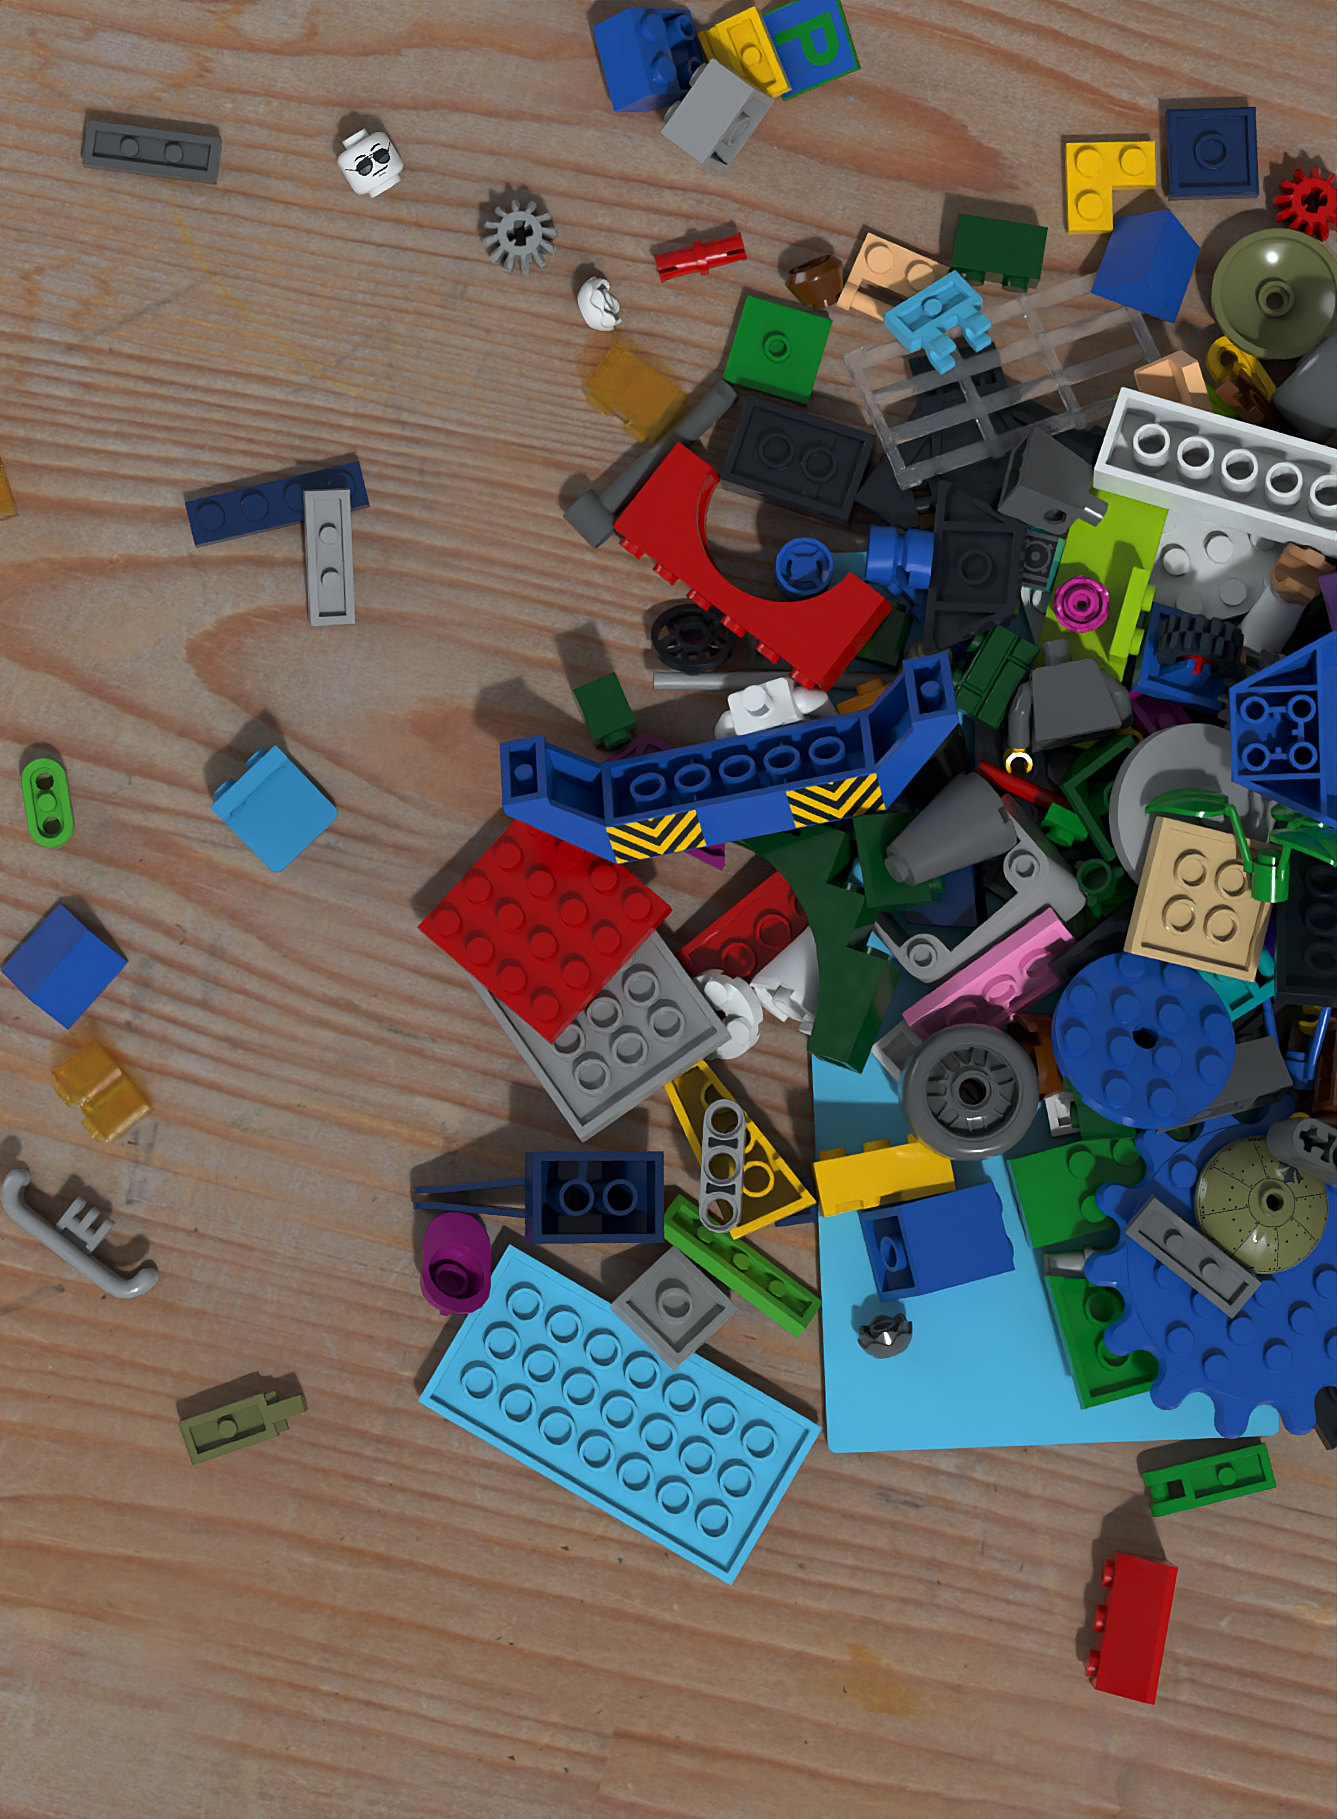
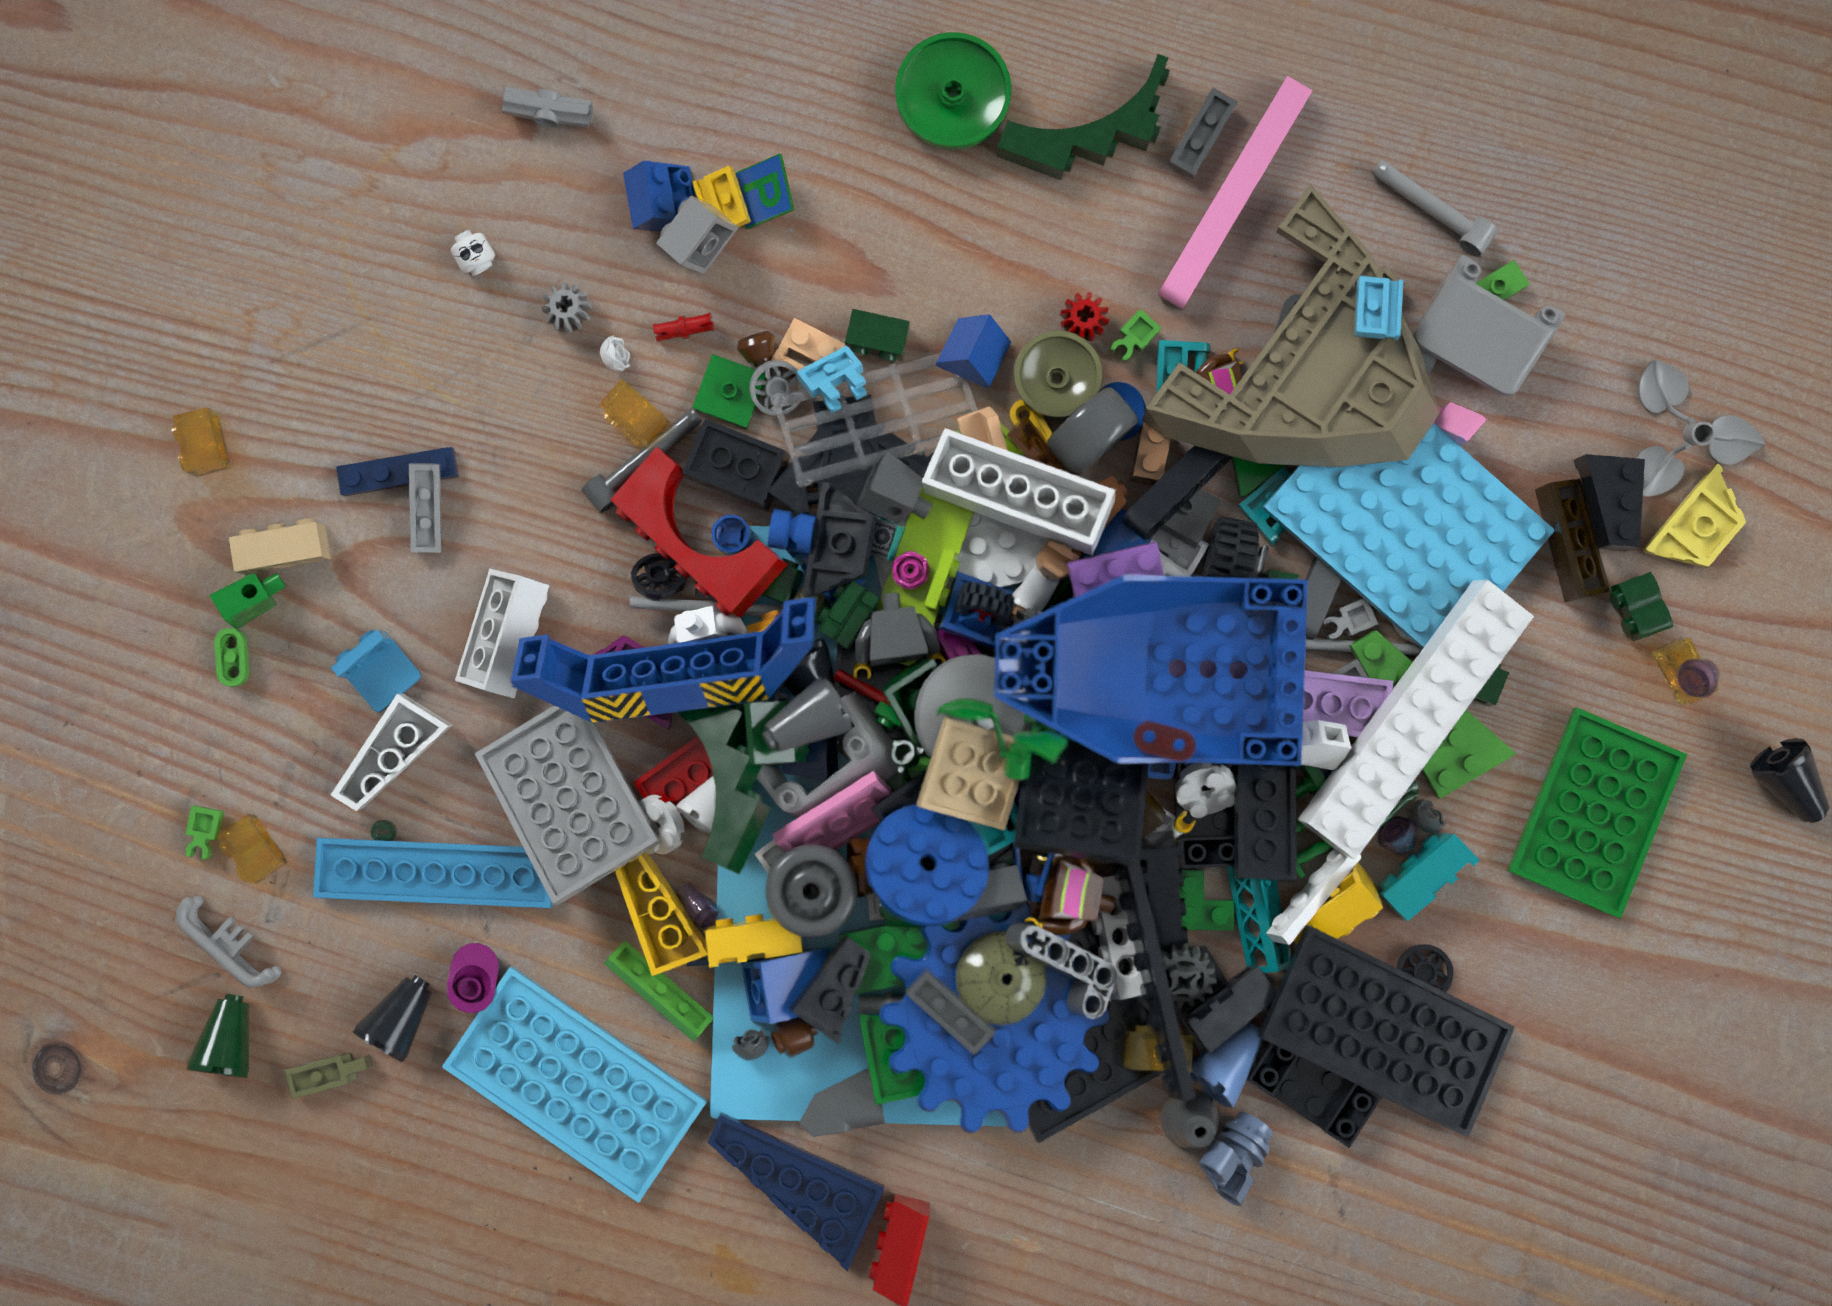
camera: 15 degrees right, 0 degrees up
blue slope [0,903,128,1030] -> none
dark grey plate [82,120,223,185] -> none
dark blue slope [413,1151,664,1244] -> none
red plate [417,819,673,1045] -> none
dark green brick [573,672,636,751] -> none
light grey plate [610,1245,738,1371] -> none
light grey beam [699,1099,747,1233] -> none
yellow plate [1064,141,1156,235] -> none
green plate [1141,1442,1277,1517] -> none
dark blue plate [1165,107,1259,201] -> none
none -> bright green plate [185,805,225,860]
none -> dark green cone [186,994,249,1078]
none -> green torso [209,572,286,629]
none -> tan brick [229,518,331,575]
none -> dark azure plate [313,838,553,908]
none -> white wedge [331,693,453,811]
none -> black cone [353,975,432,1062]
none -> clear green hinge [370,820,397,841]
none -> white slope [455,569,549,698]
none -> clear purple cone [677,884,719,928]
none -> dark blue wing [708,1113,884,1272]
none -> light grey wheel [749,360,805,416]
none -> reddish brown head [771,1017,818,1058]
none -> black wing [790,934,871,1044]
none -> dark grey panel [799,1068,885,1137]

